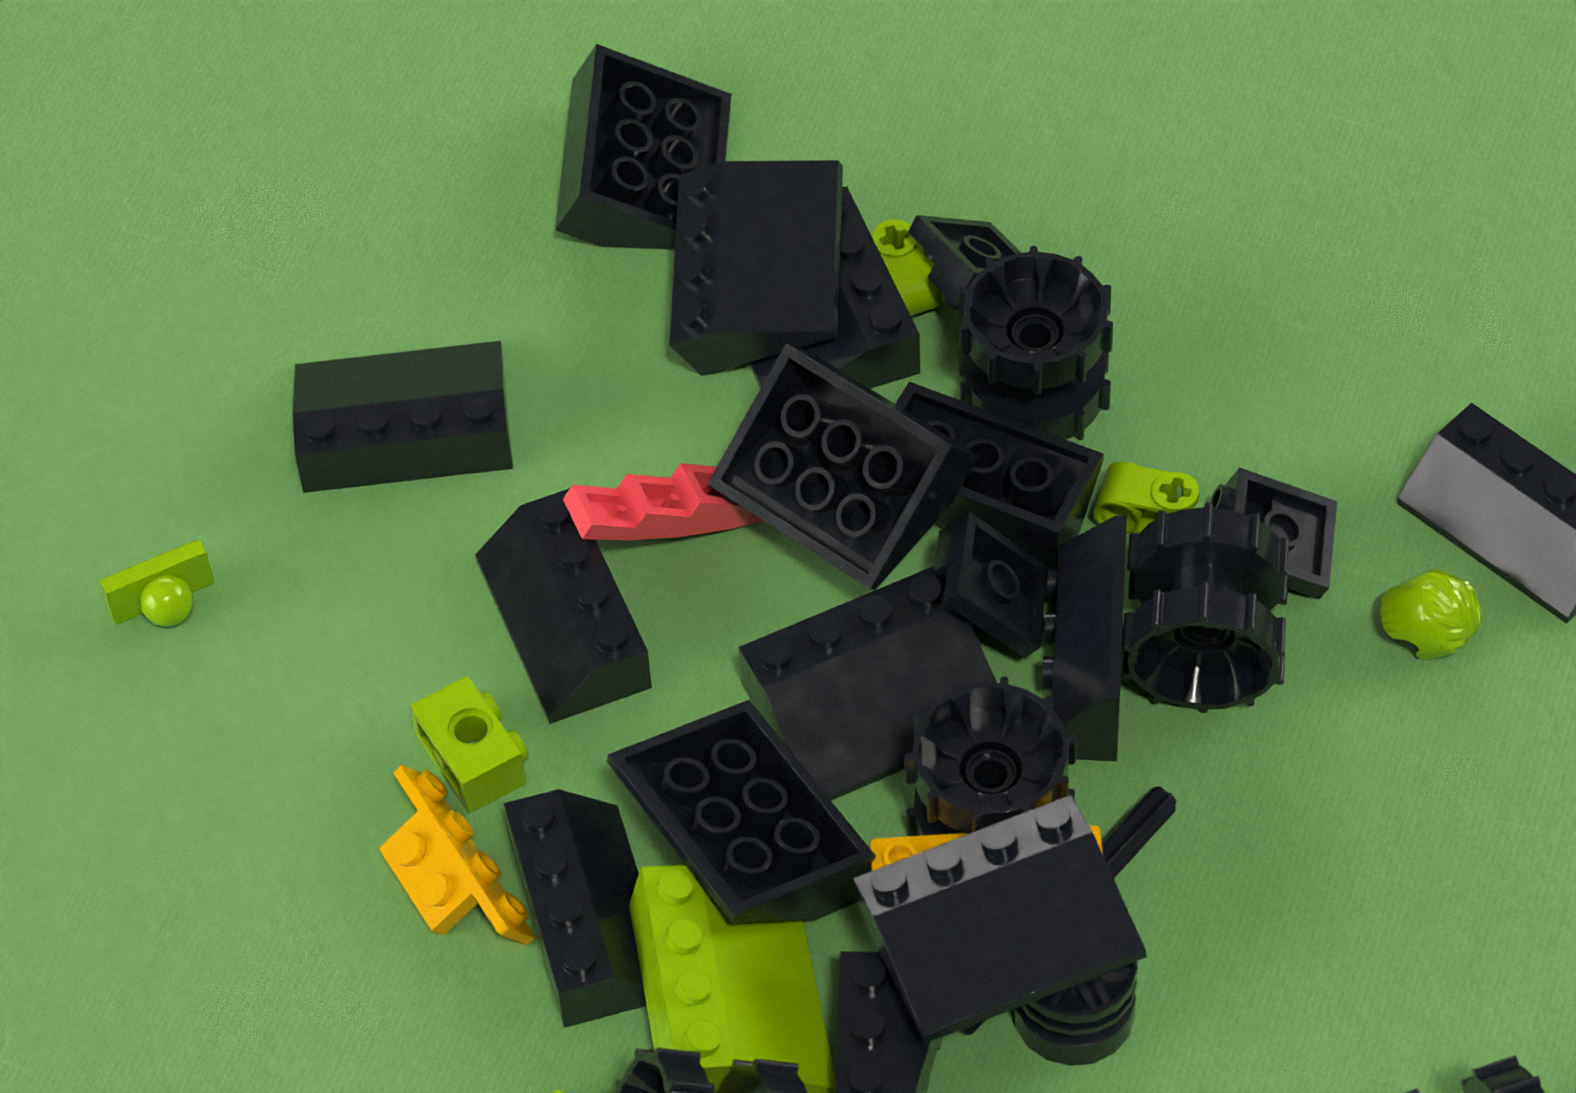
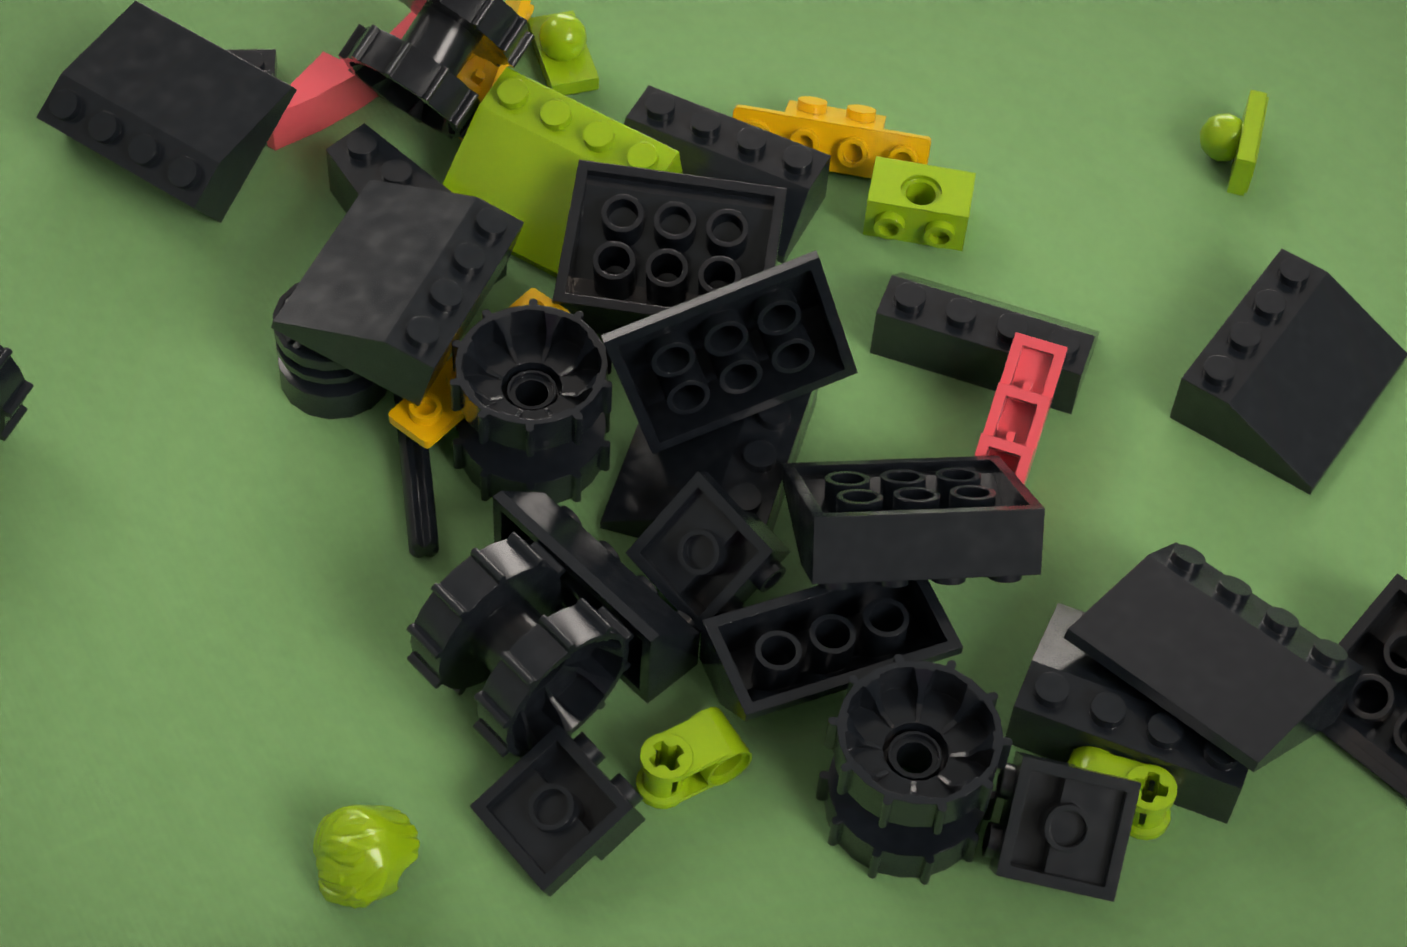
camera: 125 degrees right, 0 degrees up
none -> black slope [601,250,858,454]

